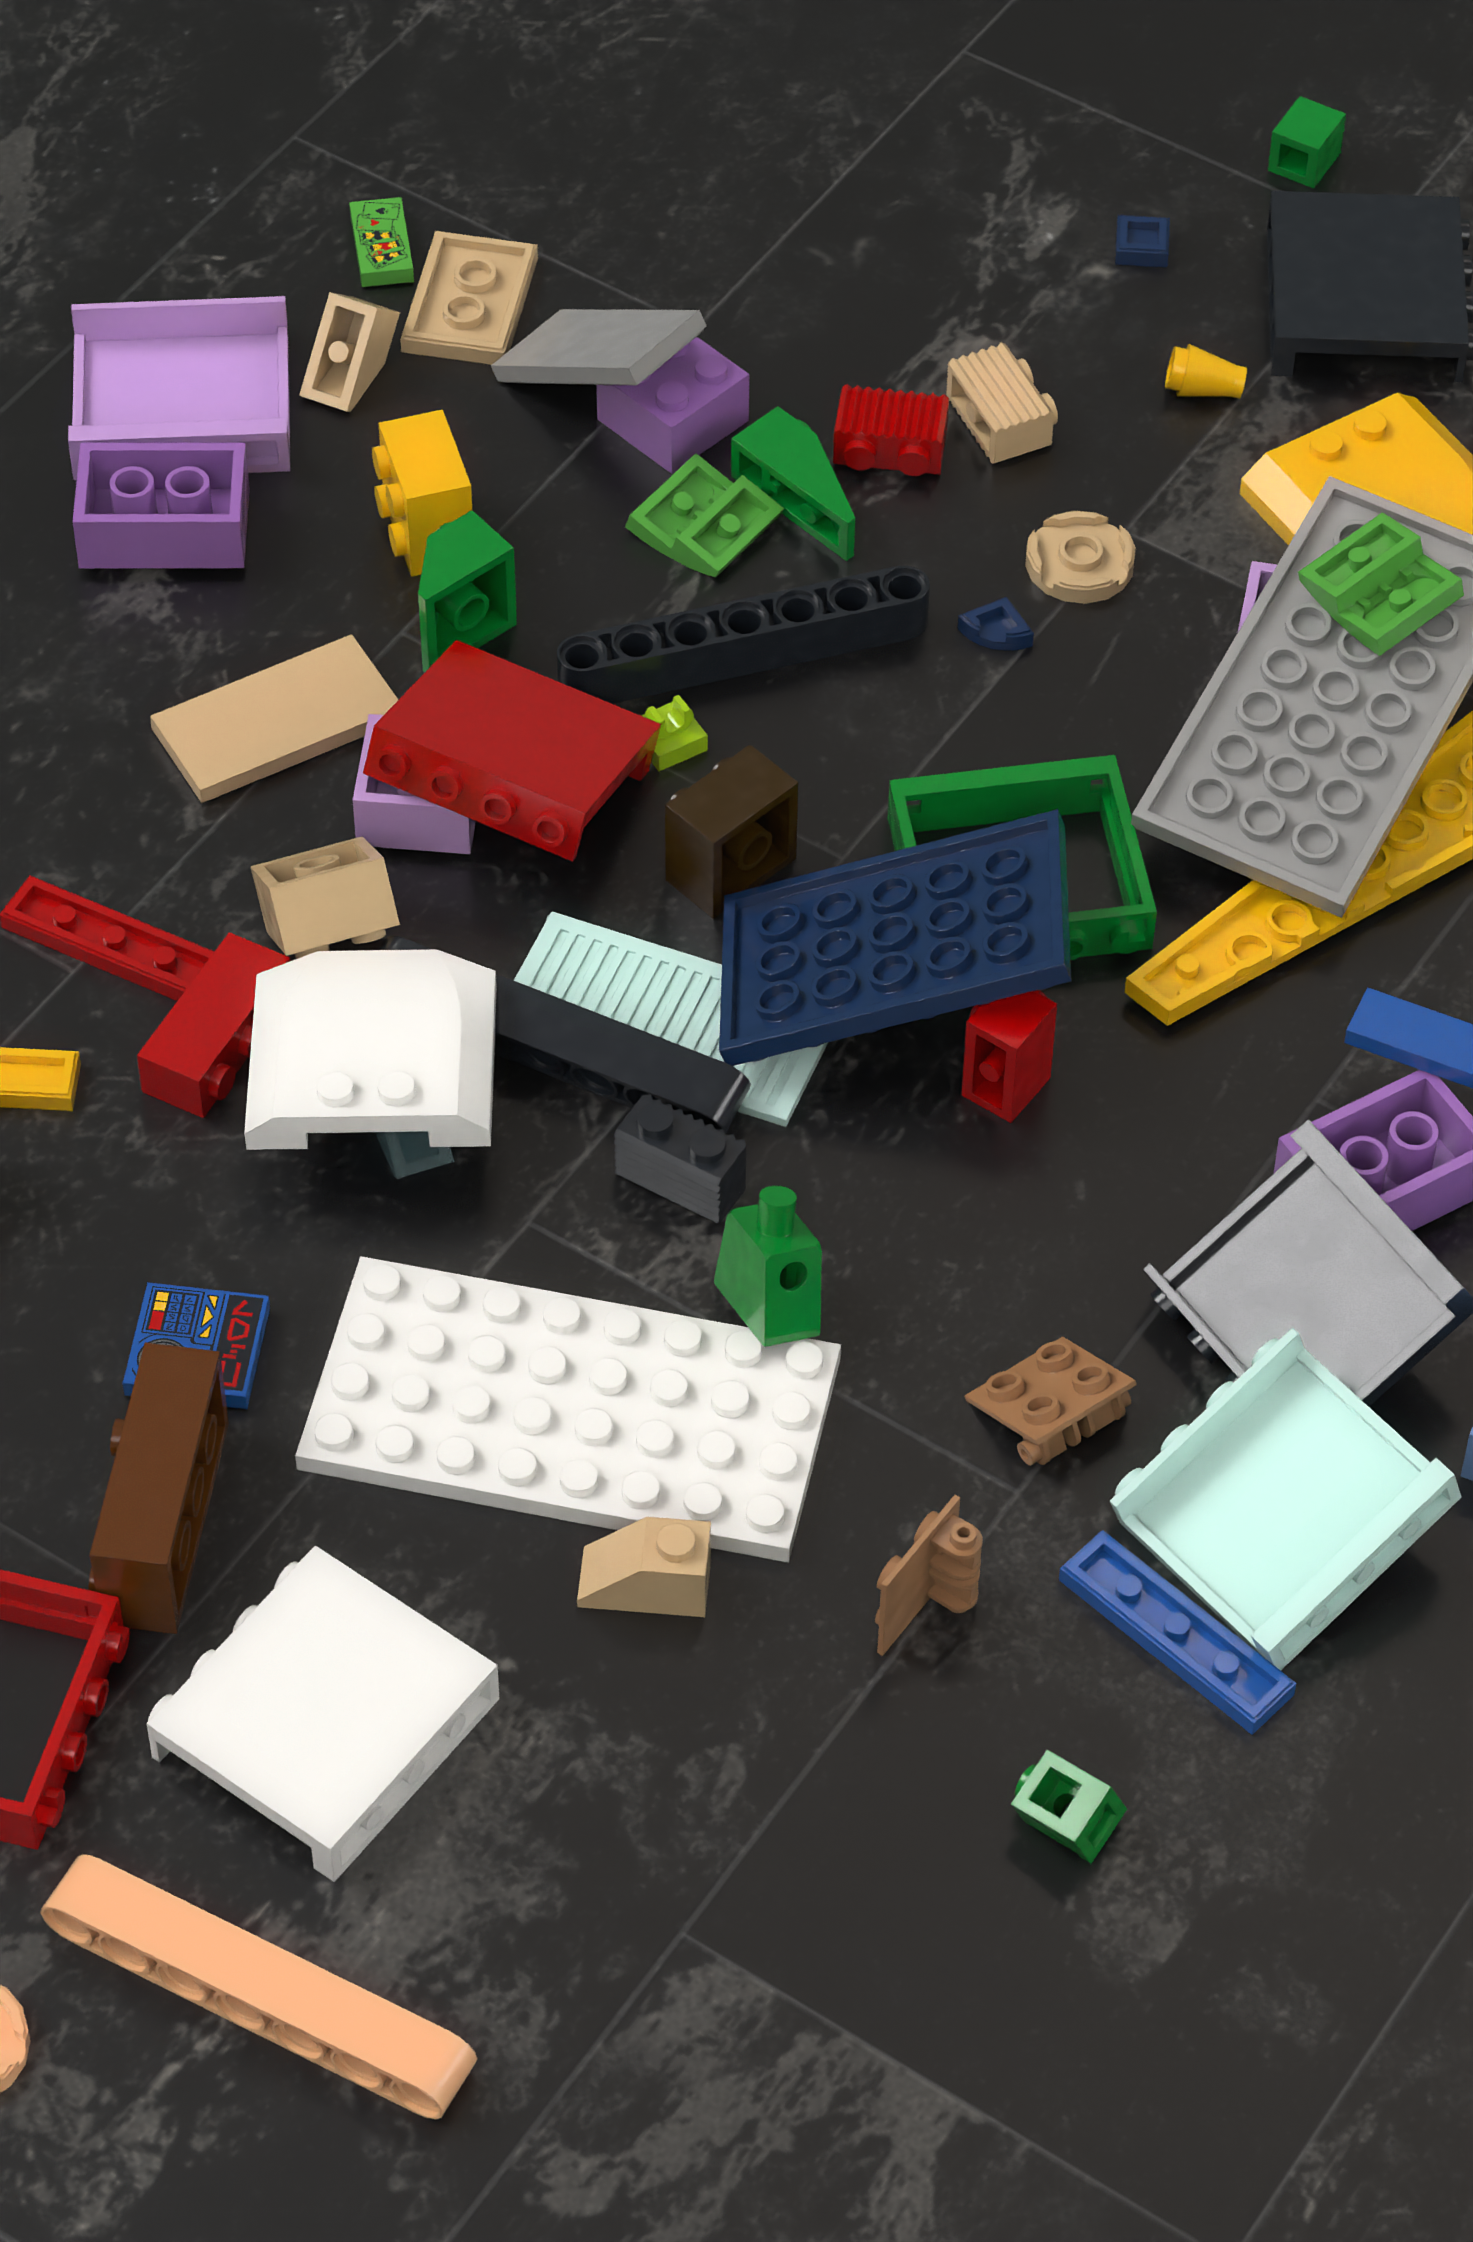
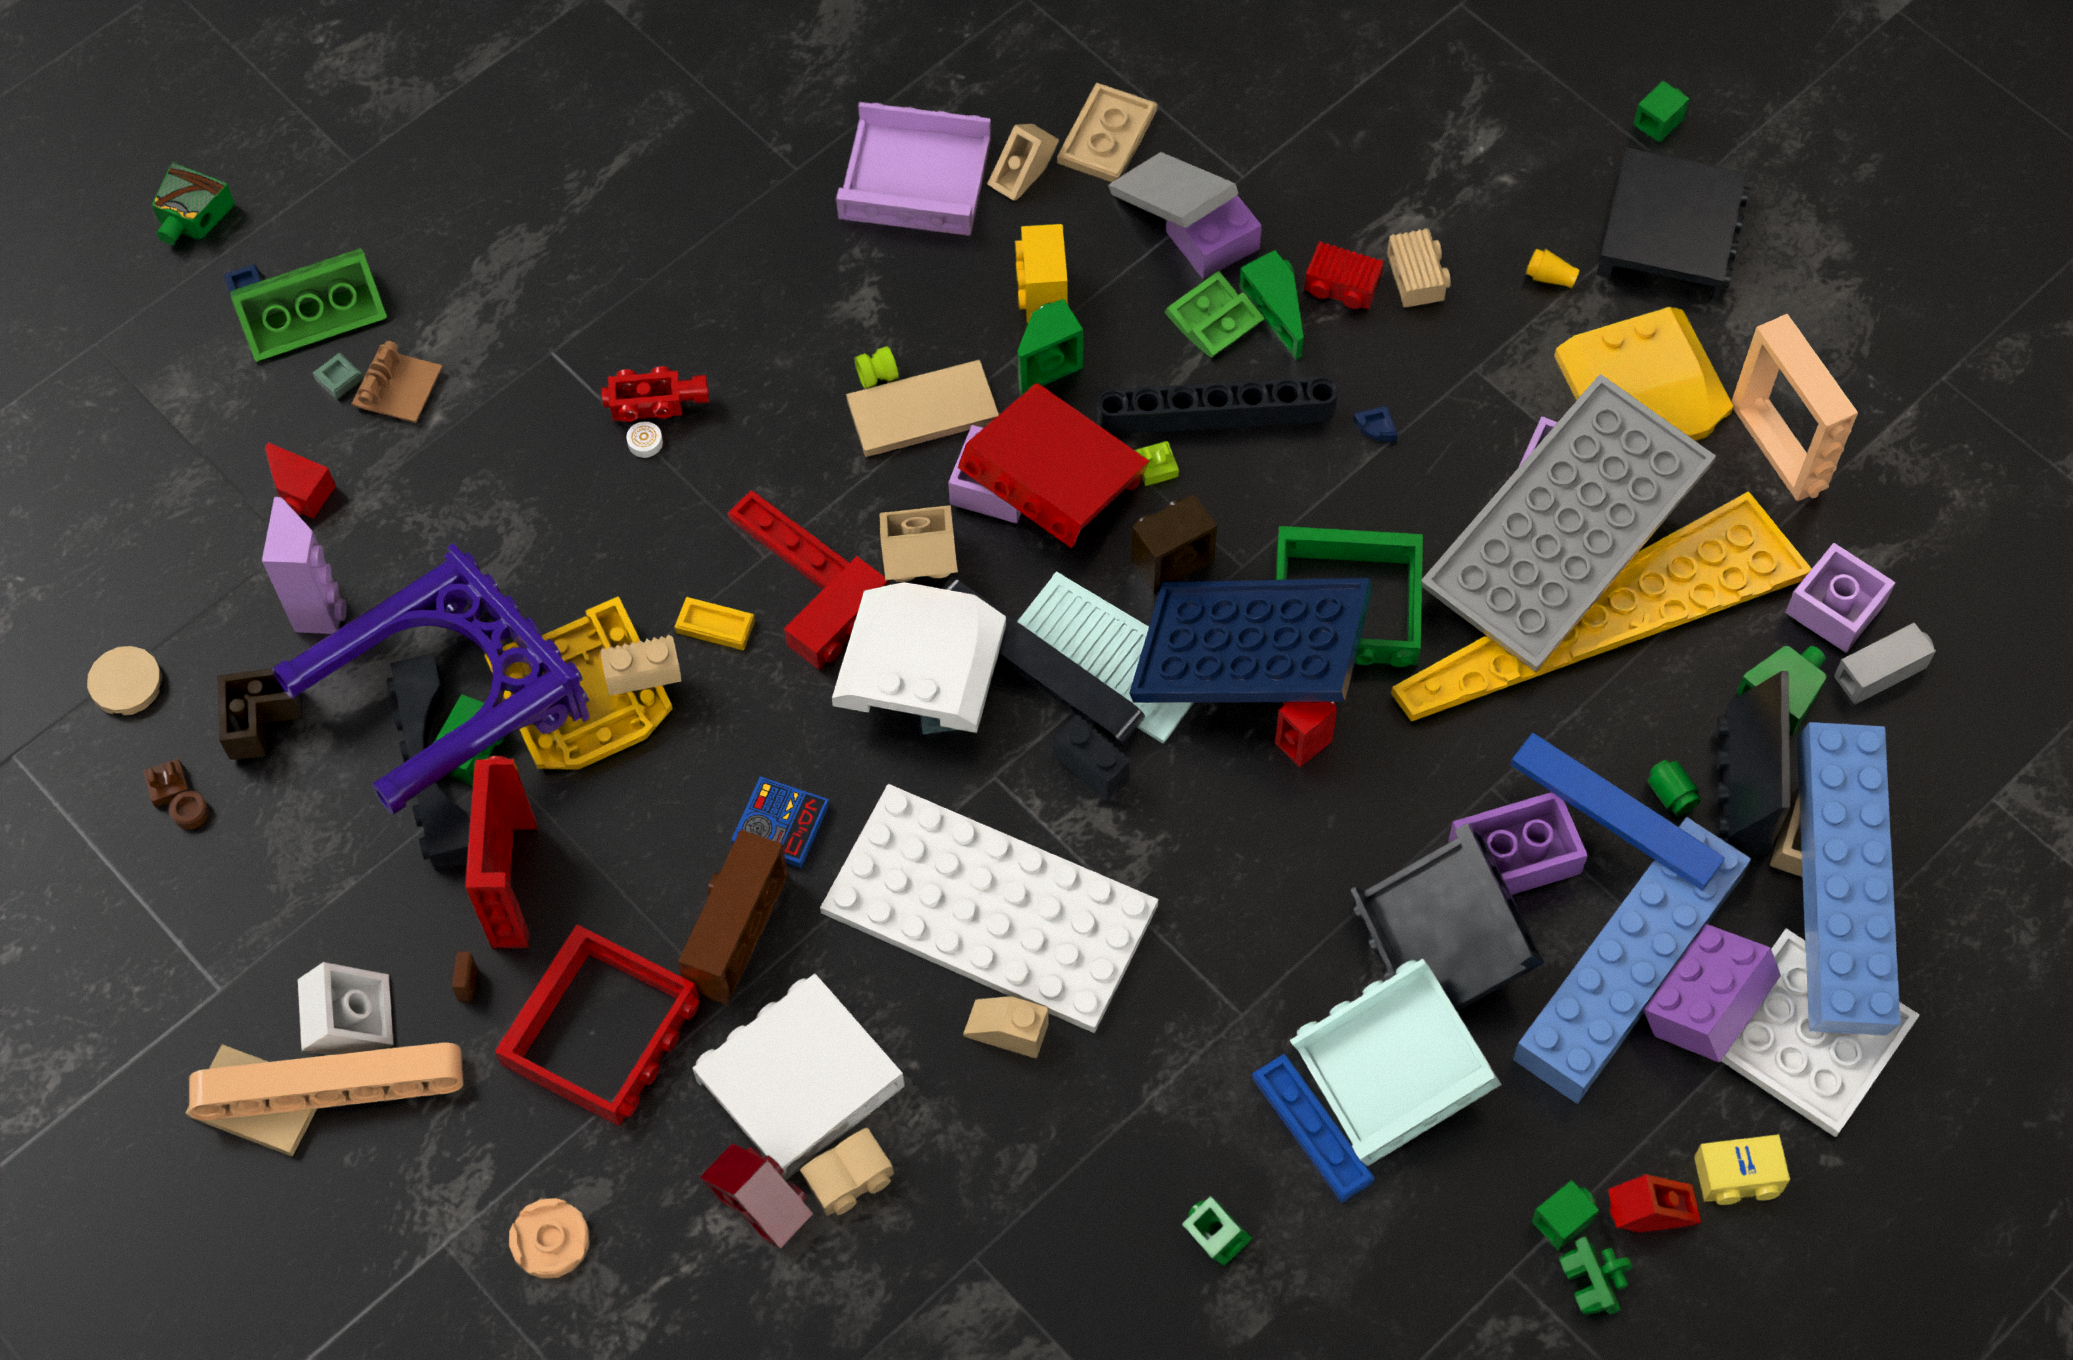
camera: 15 degrees right, 10 degrees up
light nougat beam [41,1854,477,2119] -> none
medium lavender brick [73,442,250,568] -> none
bright green tile [349,197,414,287] -> none
green torso [714,1186,822,1347] -> none
medium nougat hinge [875,1495,983,1656] -> none
medium nougat hinge [965,1337,1136,1465] -> none
tan tile [1025,511,1136,604] -> none
dark blue tile [1115,215,1170,267] -> none
bright green slope [1298,512,1464,656] -> none
none -> brick [699,1143,813,1249]
none -> tan brick [800,1127,894,1216]
none -> lime wheel [854,346,899,389]

